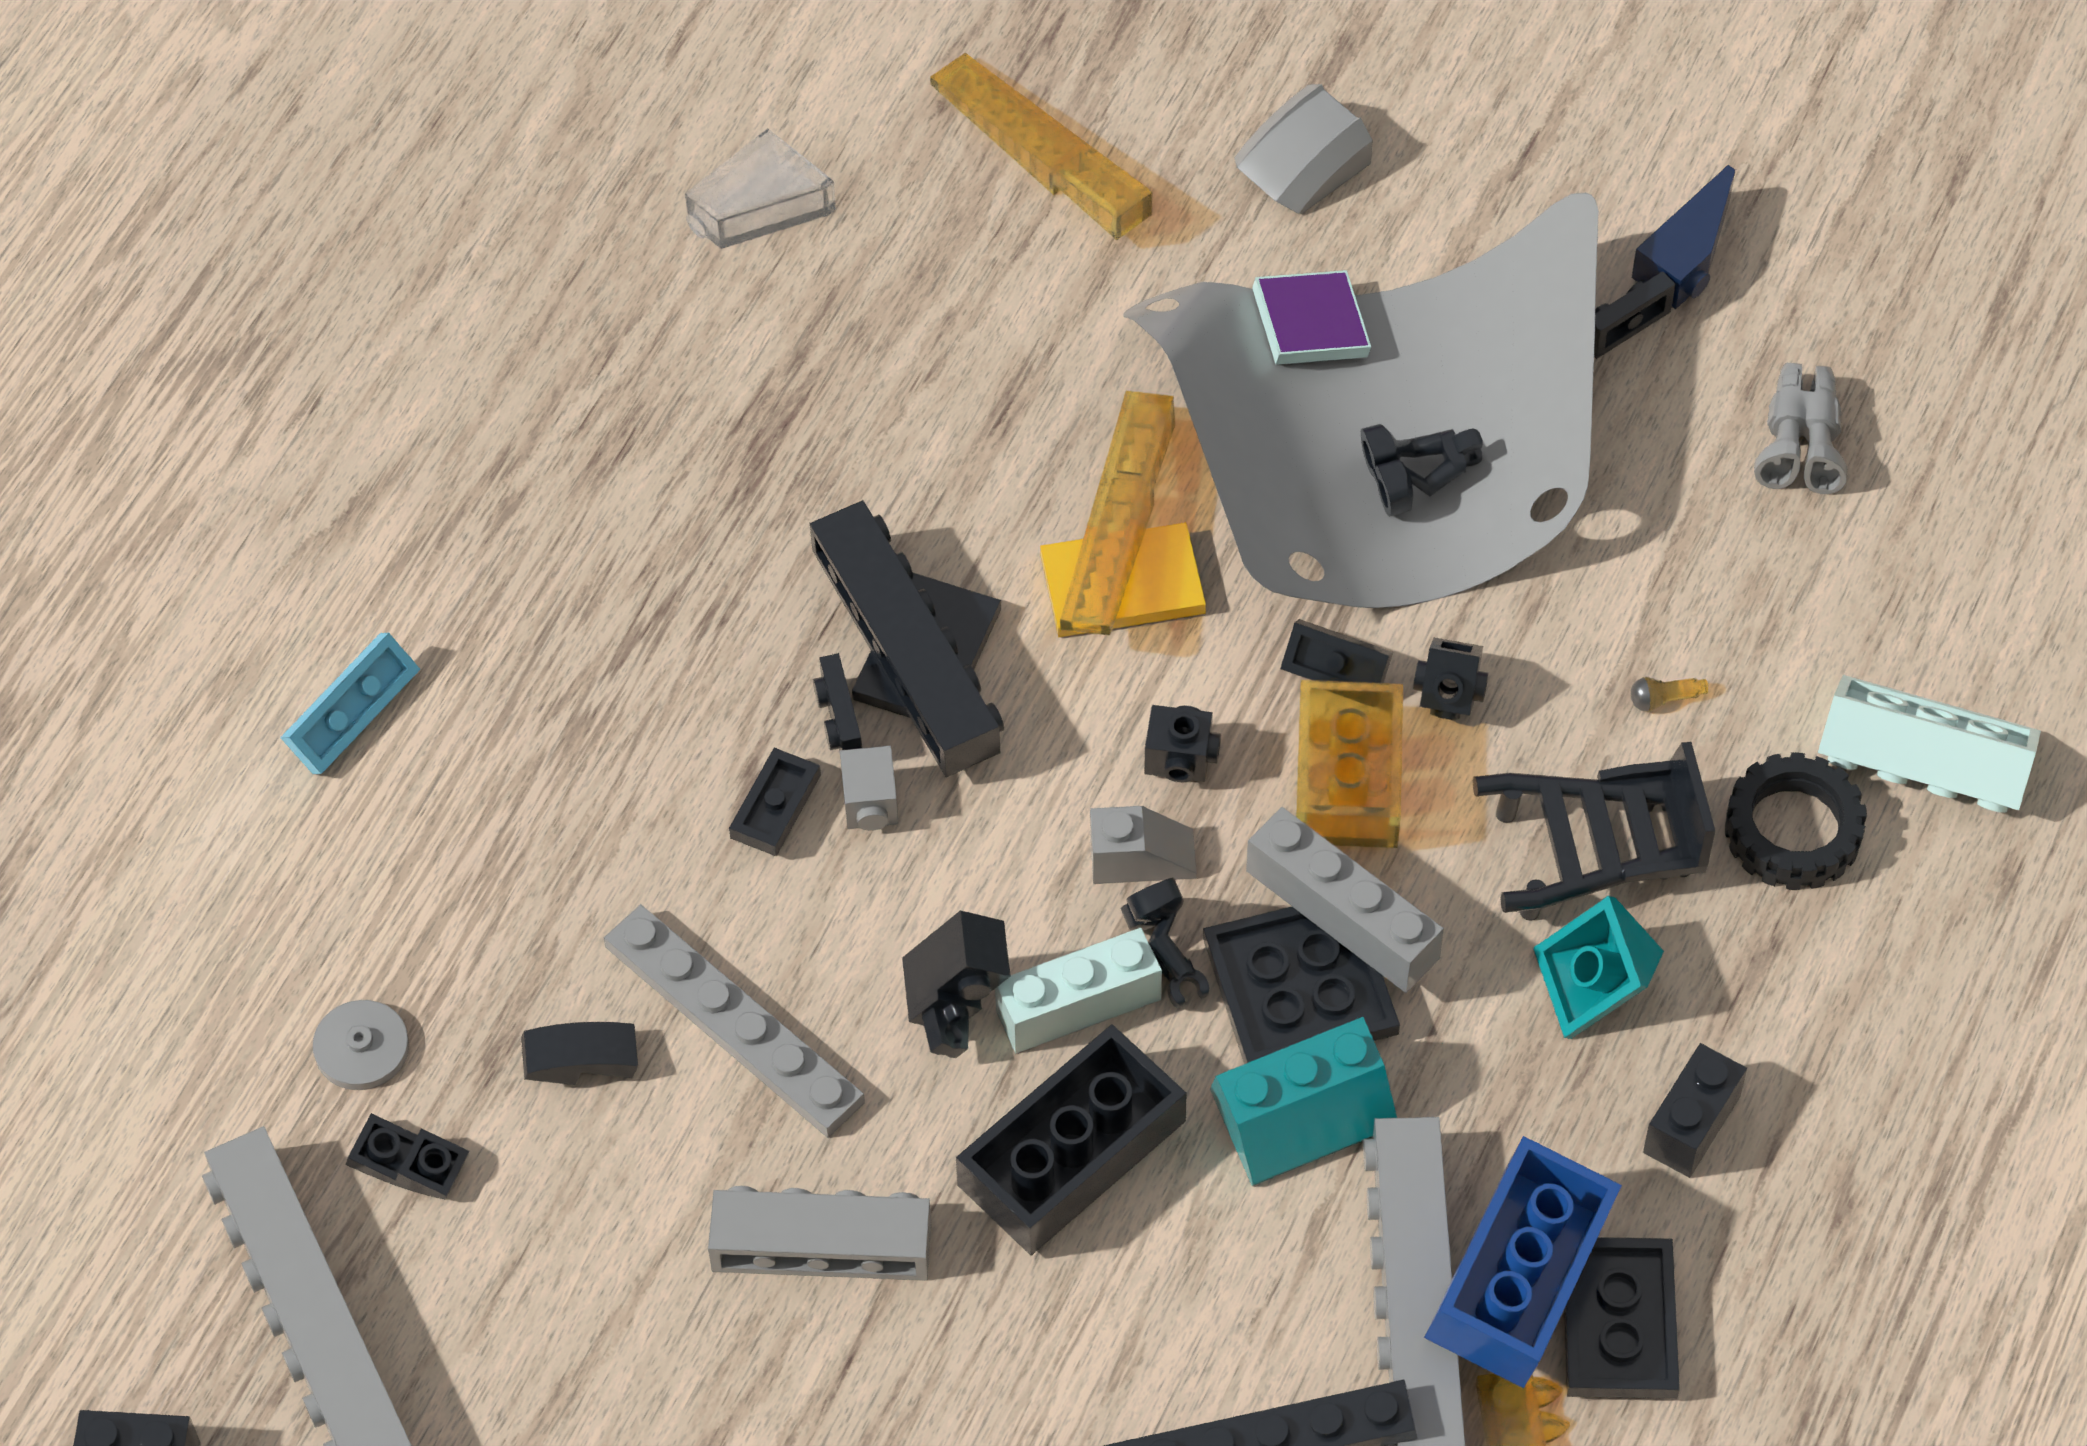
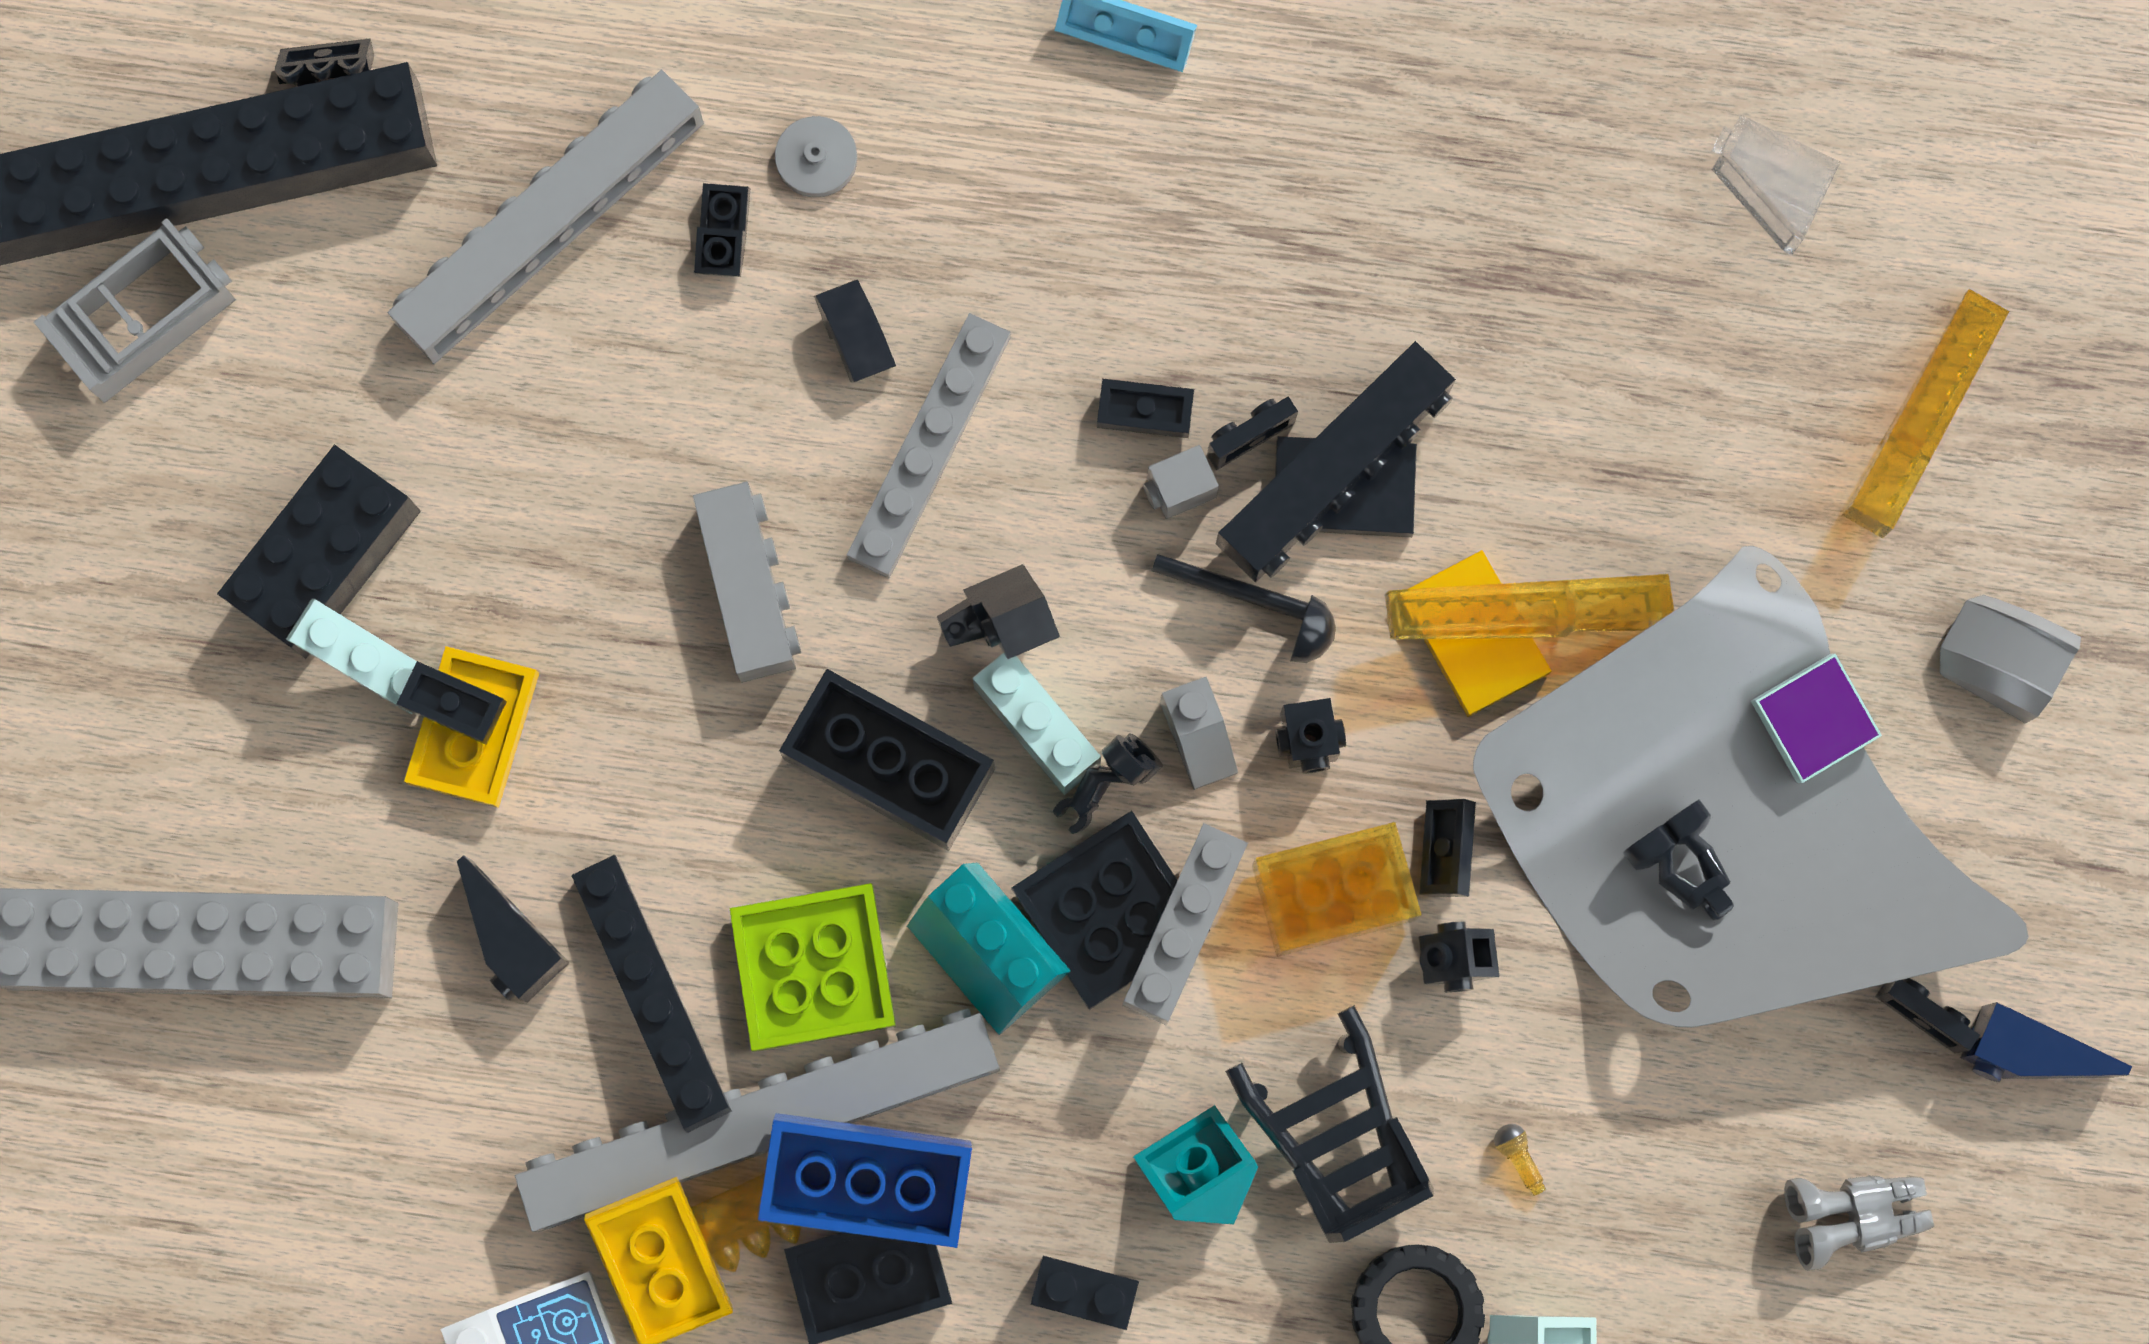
camera: 70 degrees right, 20 degrees up
none -> lime plate [729,883,896,1052]
none -> black piece [1152,554,1336,663]

